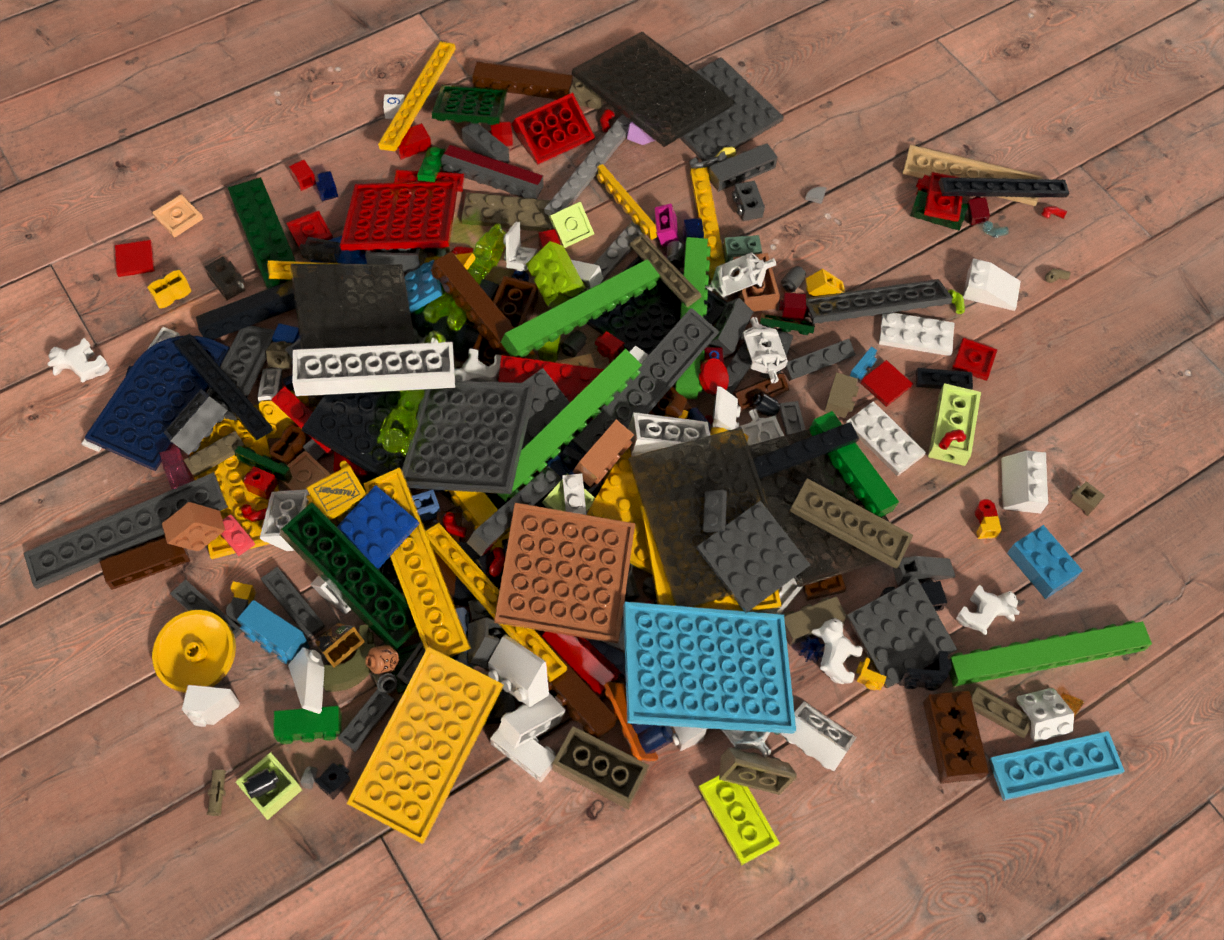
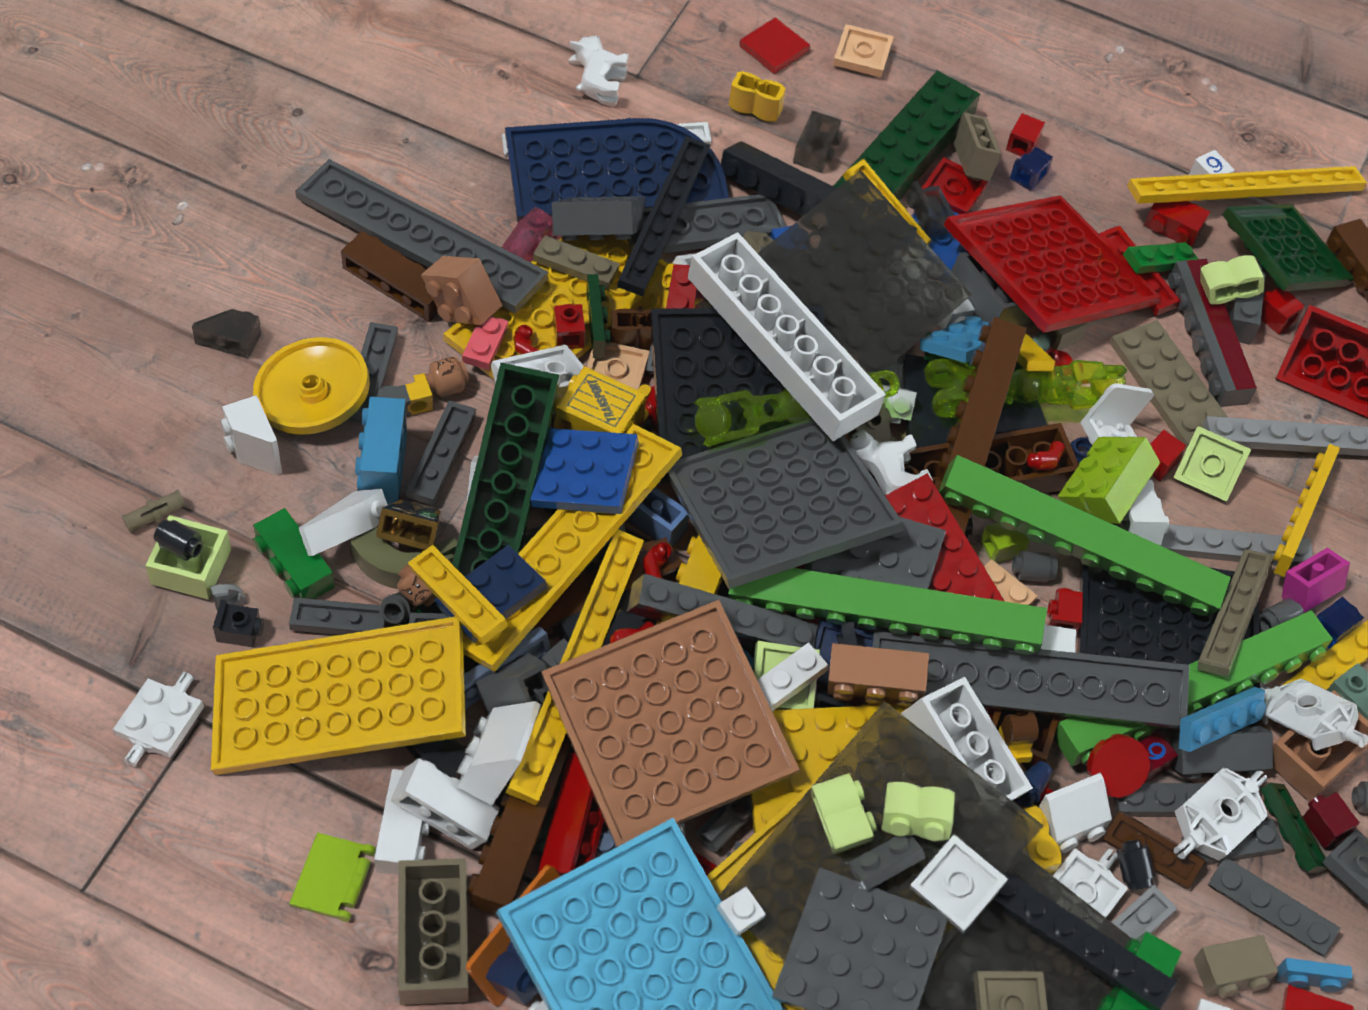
camera: 55 degrees right, 5 degrees down
none -> white plate [113,672,204,767]
none -> clear smoke slope [192,309,262,359]
none -> lime piece [289,832,376,922]
none -> yellow plate [408,545,508,645]
none -> nougat head [425,357,469,397]
none -> dark blue plate [434,545,548,644]
none -> white plate [717,887,766,937]
none -> yellowish green brick [811,773,877,854]
none -> yellowish green brick [882,782,955,841]
none -> white plate [910,835,1007,933]
none -> dark tan brick [952,112,1001,181]
none -> red arm [1027,441,1065,470]
none -> dark azure plate [1179,687,1266,752]
none -> yellowish green brick [1200,255,1264,304]

